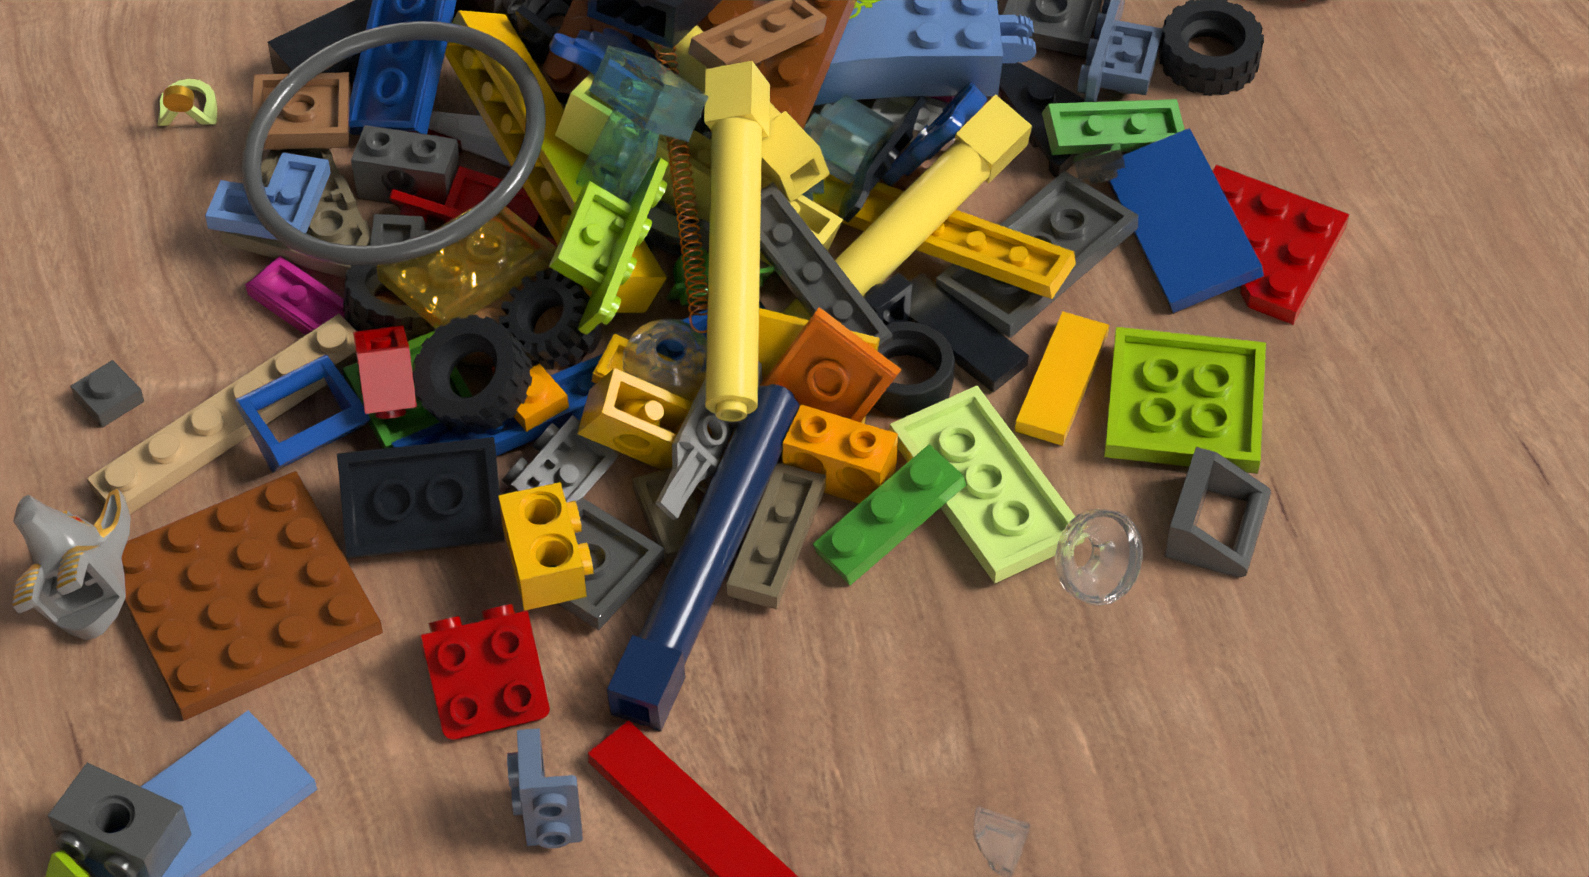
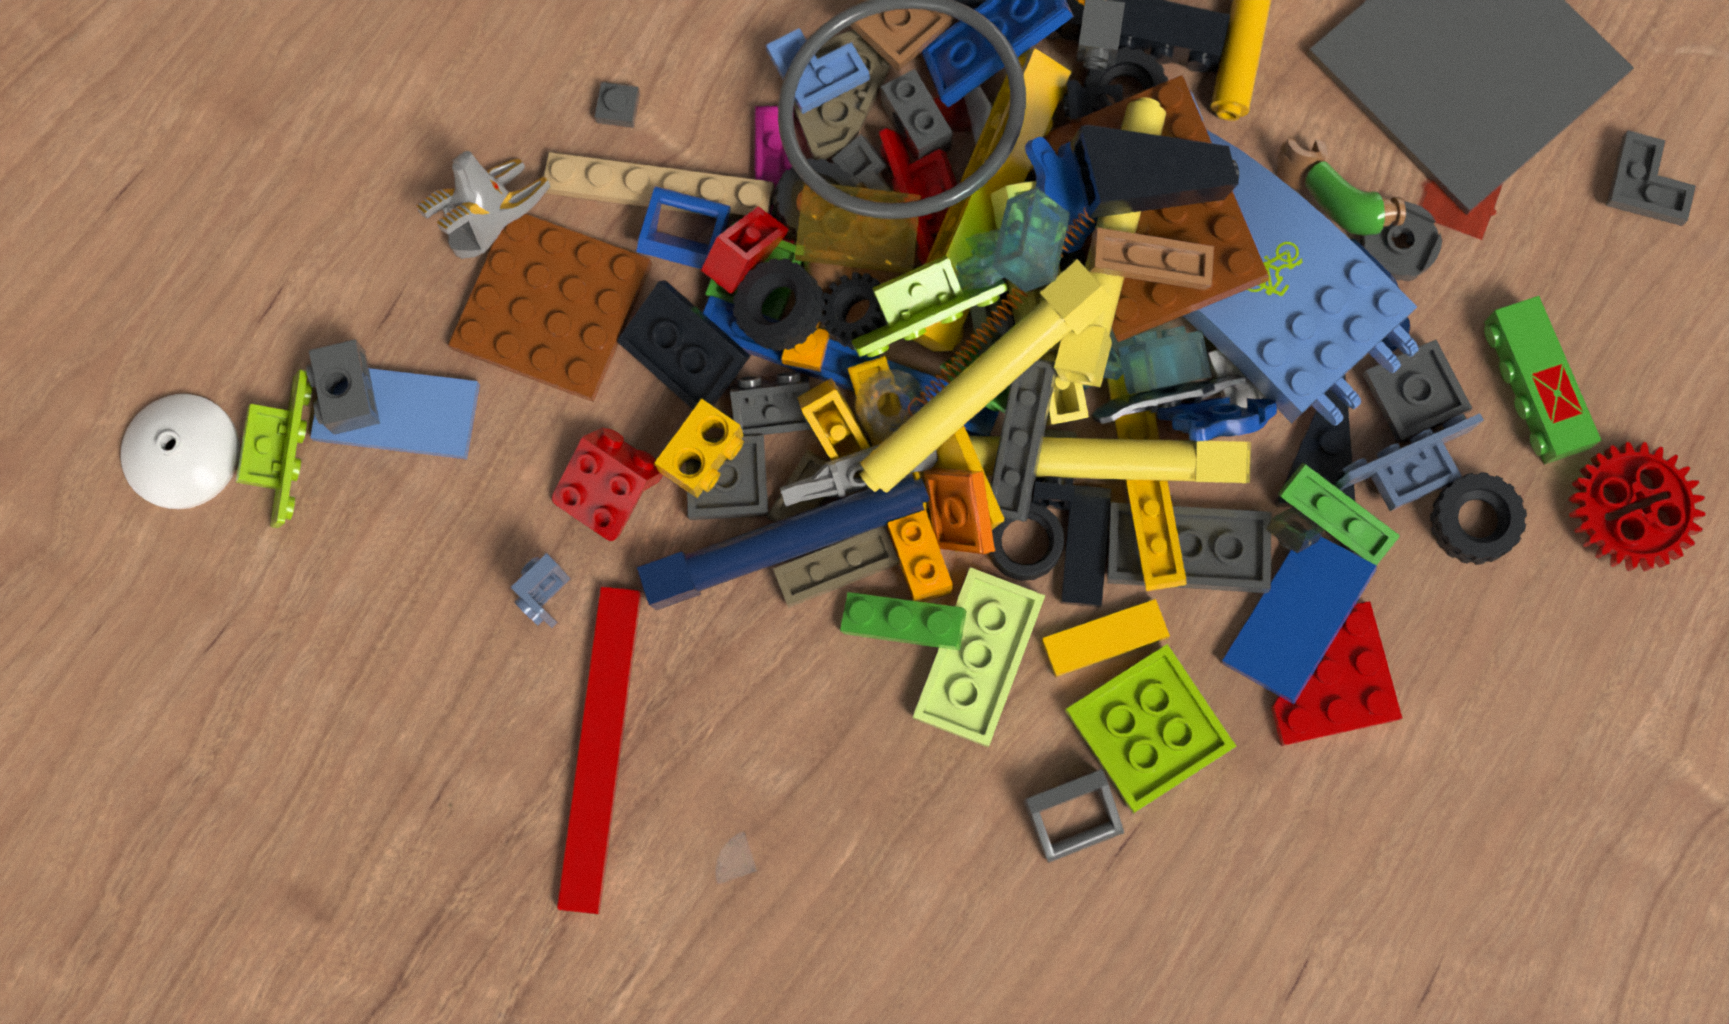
camera: 55 degrees right, 25 degrees up
clear piece [1055,509,1143,606] -> none

